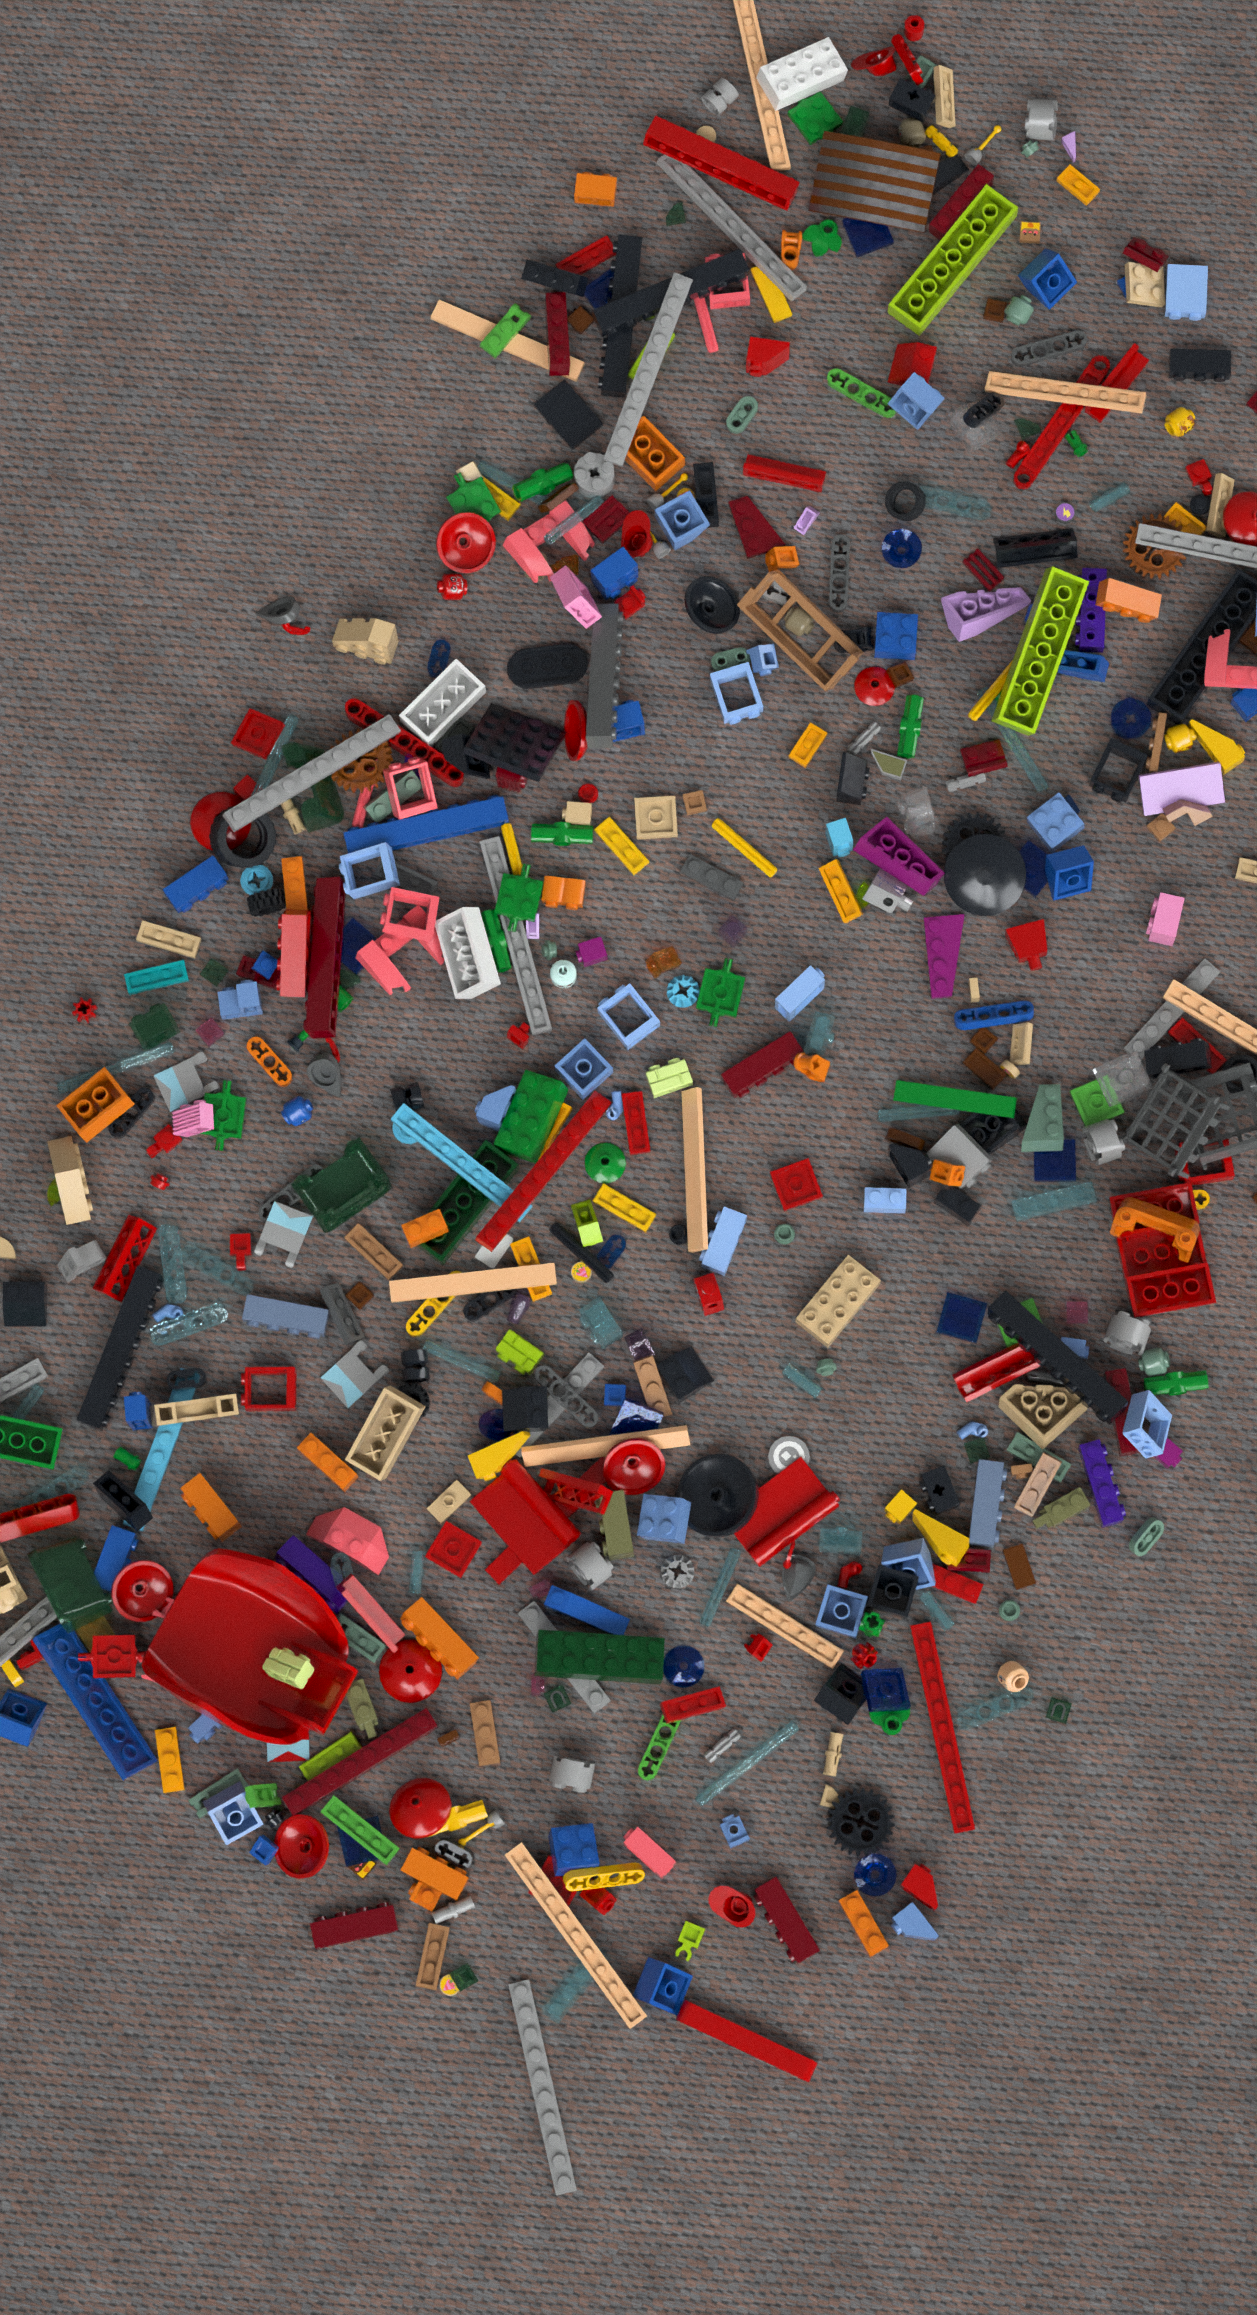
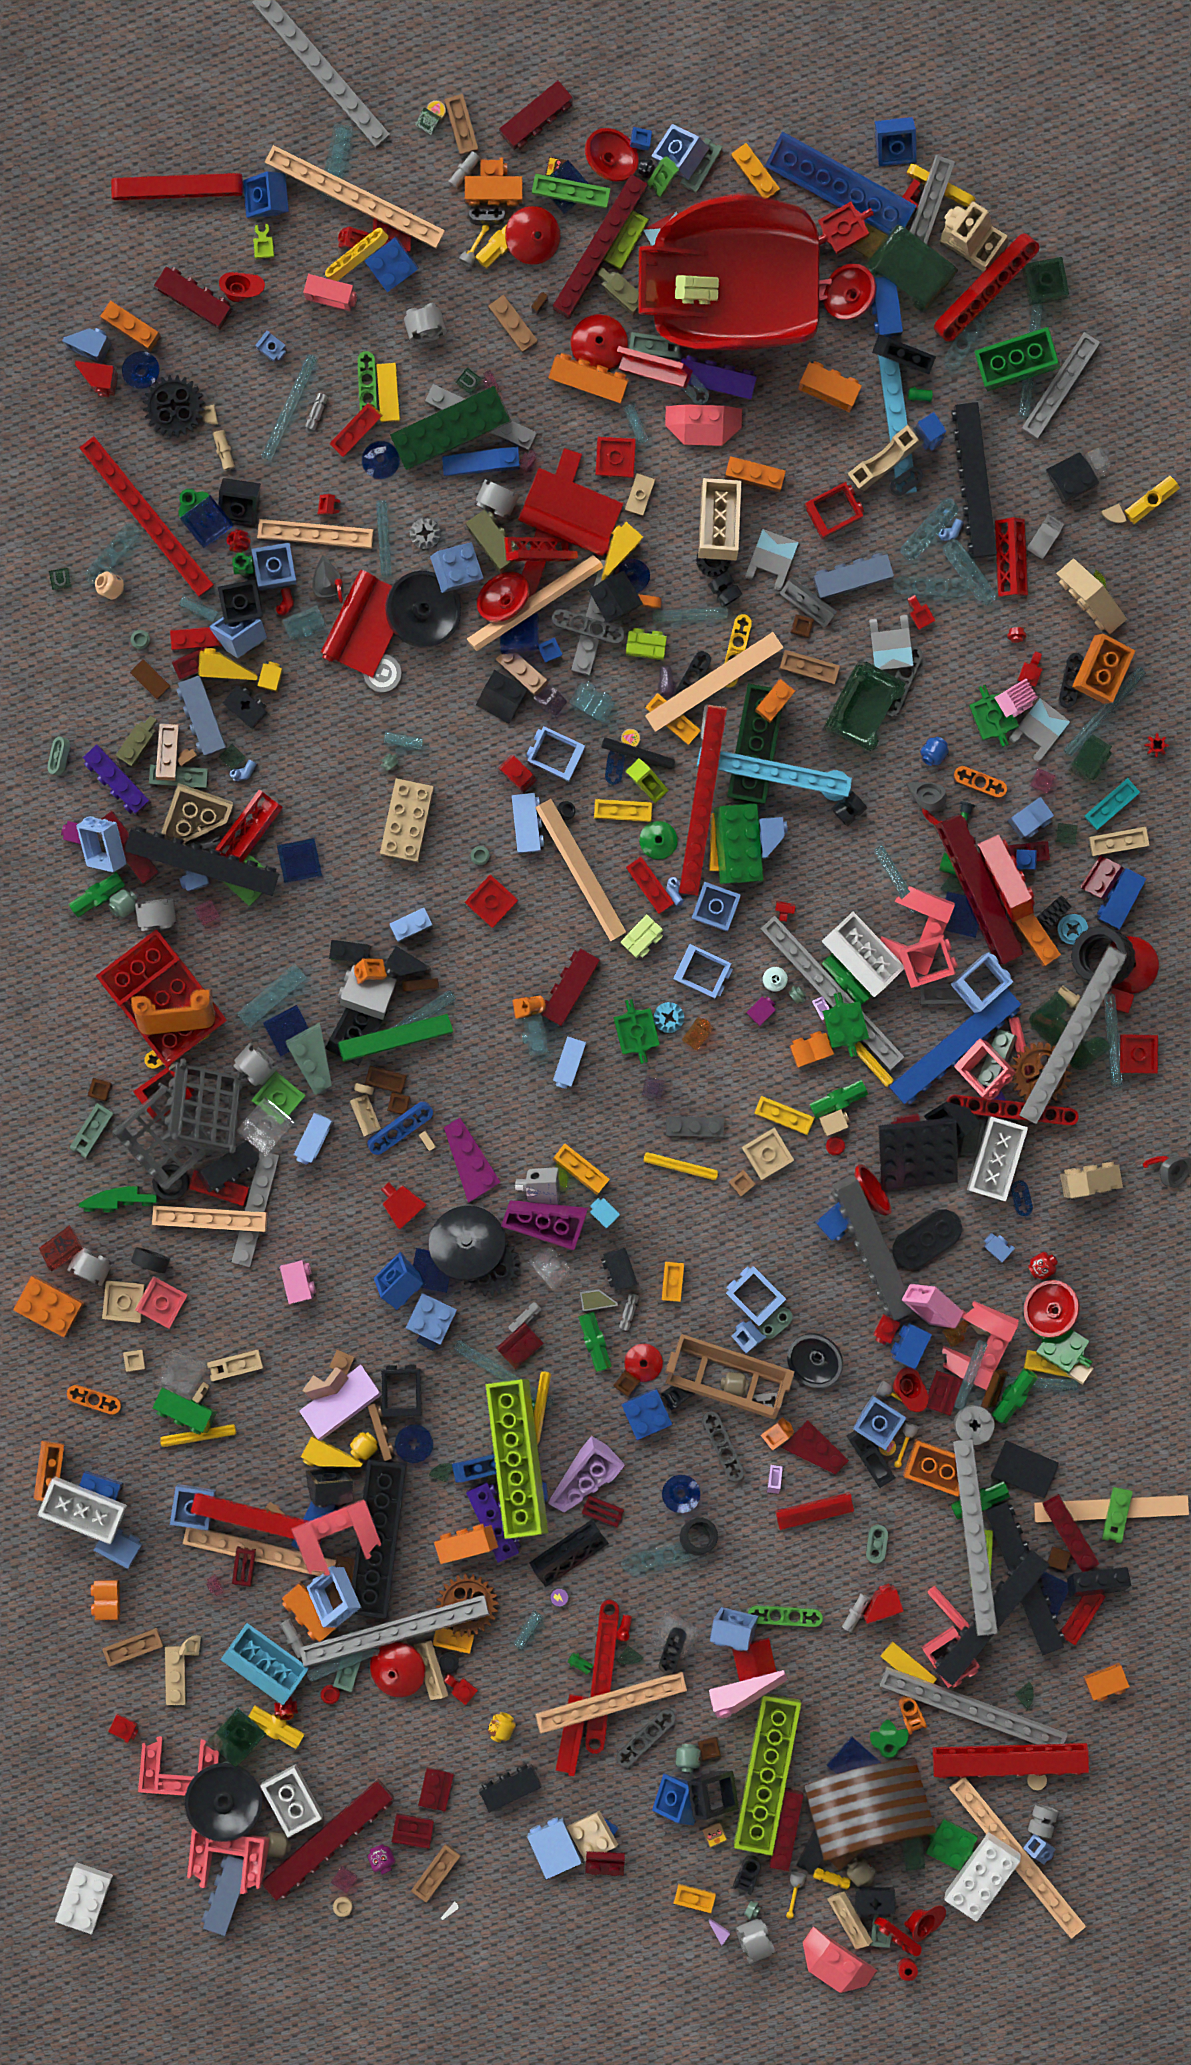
camera: 145 degrees right, 10 degrees up
none -> light blue window [294,1113,334,1165]
none -> black slope [306,1468,353,1507]
none -> yellow tile [376,363,400,422]
none -> clear green tile [429,1463,452,1482]
none -> light blue window [526,726,585,782]
none -> black window [687,1770,739,1820]
none -> bright pink wedge [709,1670,787,1718]
none -> black piece [732,1855,760,1895]
none -> coral wedge [803,1926,877,1993]
none -> light grey pin [842,1593,871,1633]
none -> clear light blue axle [874,845,918,914]
none -> green piece [950,1481,1010,1520]
none -> medium blue brick [983,1233,1015,1262]
none -> medium blue brick [1023,1834,1056,1864]
none -> plate [1080,855,1124,901]

